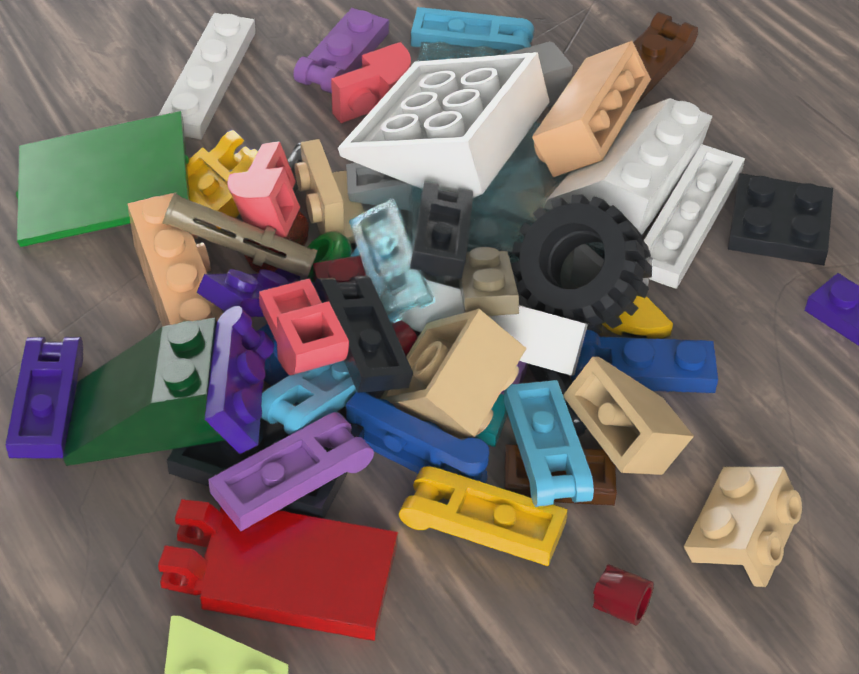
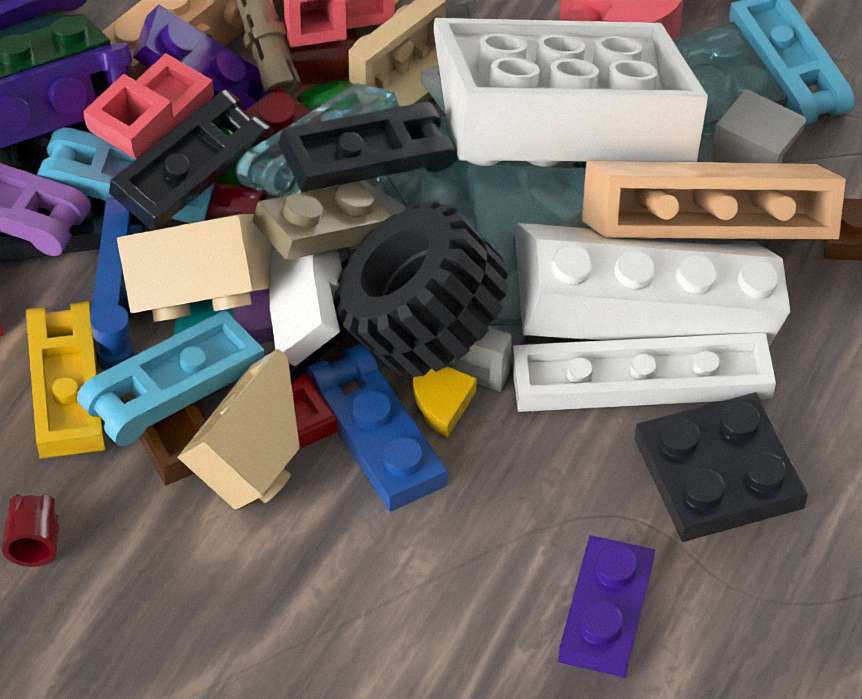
camera: 60 degrees right, 5 degrees up
tan bracket [684,467,802,587] -> none

